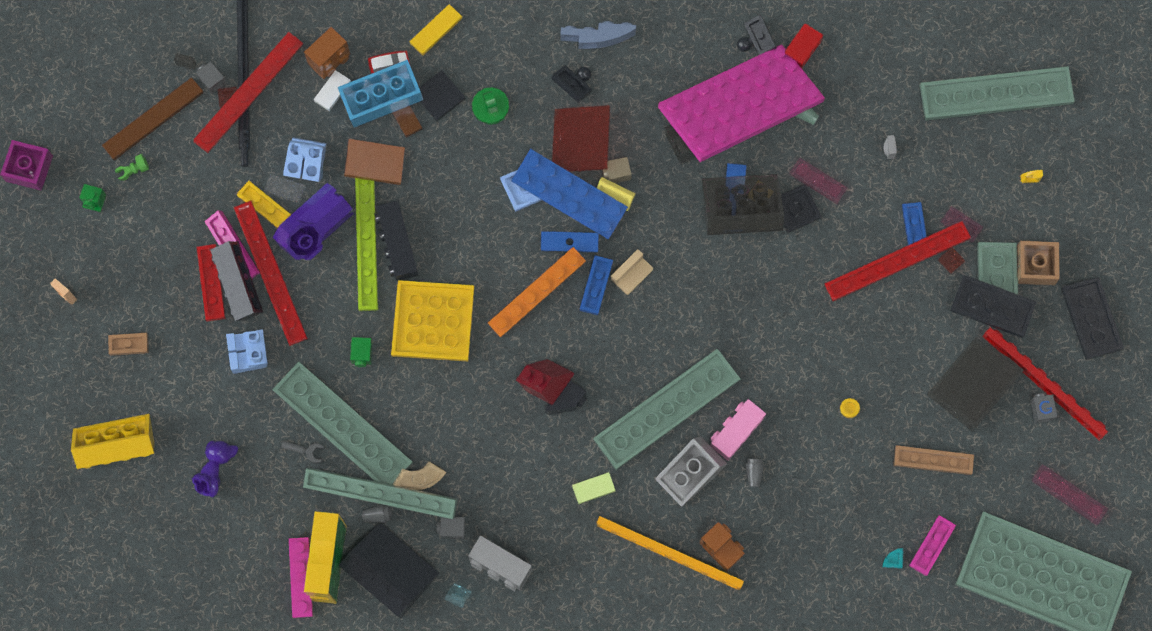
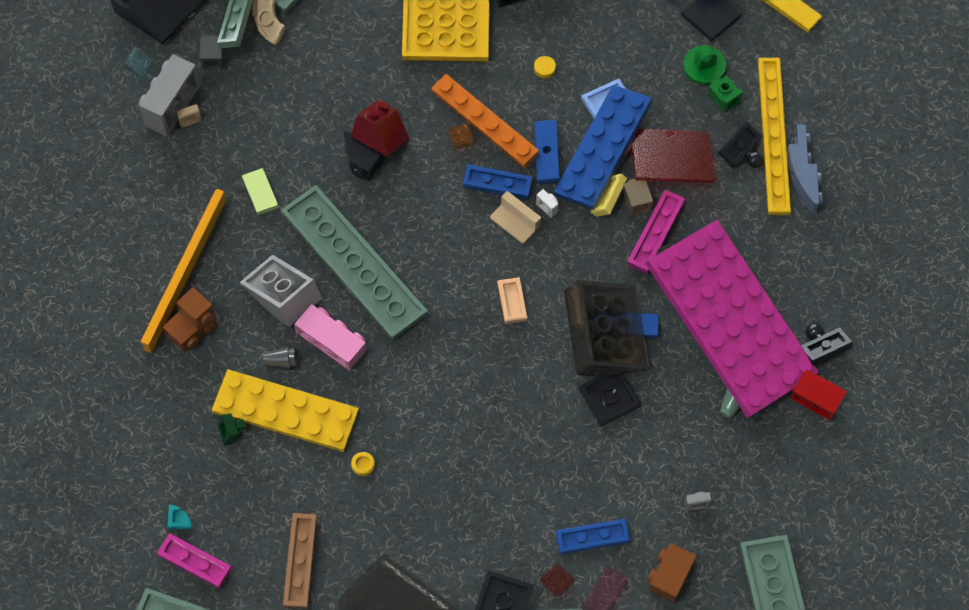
camera: 85 degrees right, 10 degrees down
clear pink plate [789,158,847,204] -> none
red tile [824,221,971,301] -> none
none -> tan tile [176,104,201,128]
none -> yellow plate [212,369,359,452]
none -> dark green tile [217,413,246,446]
none -> clear orange tile [447,123,474,150]
none -> light nougat tile [497,277,528,324]
none -> yellow tile [534,56,556,79]
none -> white plate [536,189,558,218]
none -> dark pink plate [627,190,685,274]
none -> dark orange brick [647,543,696,603]
none -> green brick [708,75,743,113]
none -> yellow tile [758,58,791,215]

